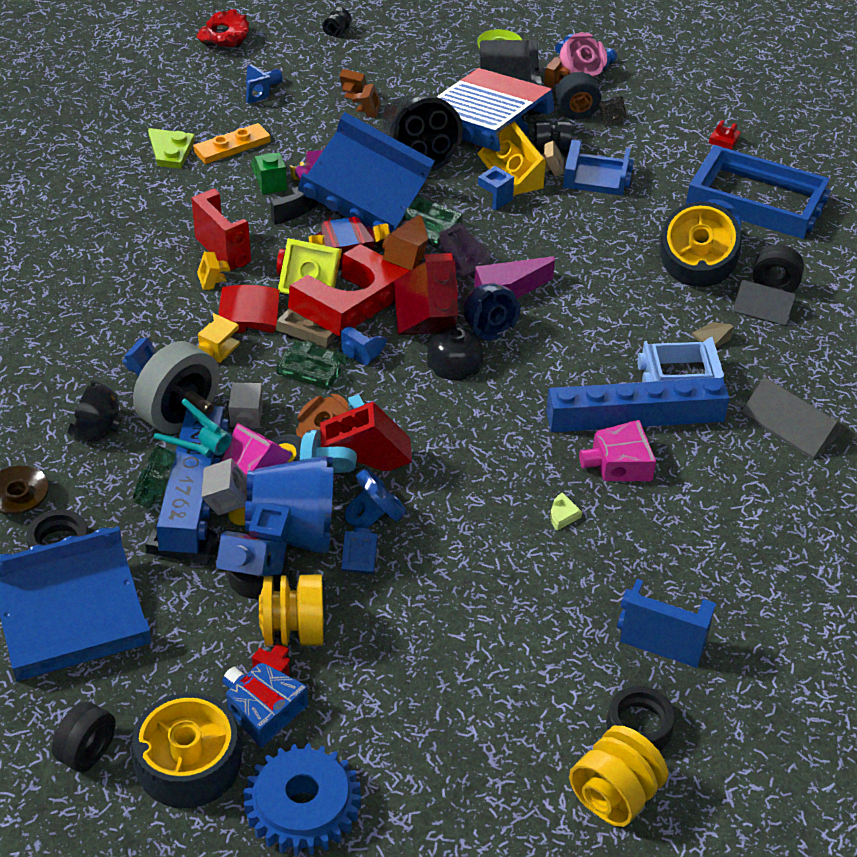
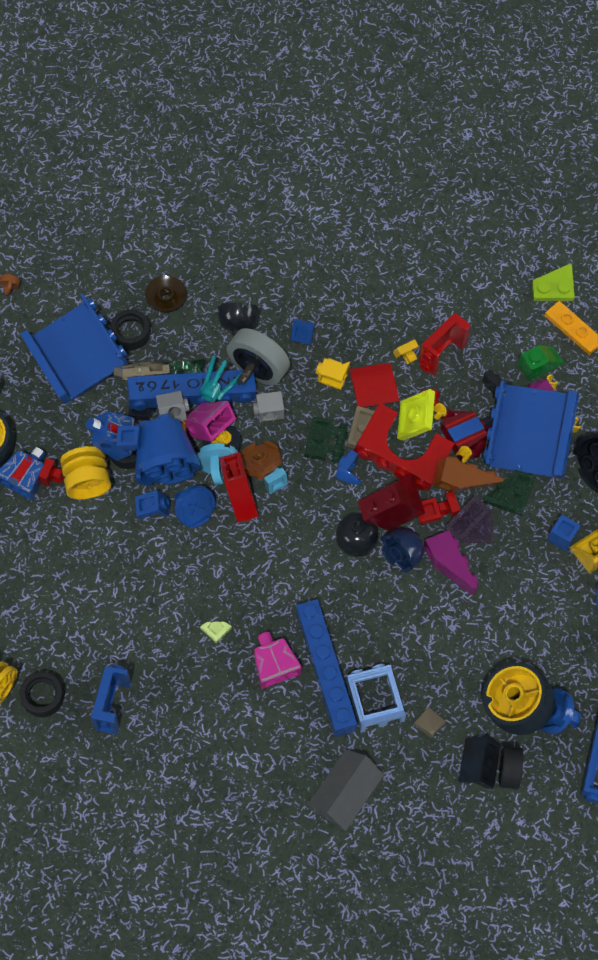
camera: 80 degrees right, 20 degrees up
none -> dark tan wing [113,361,170,380]

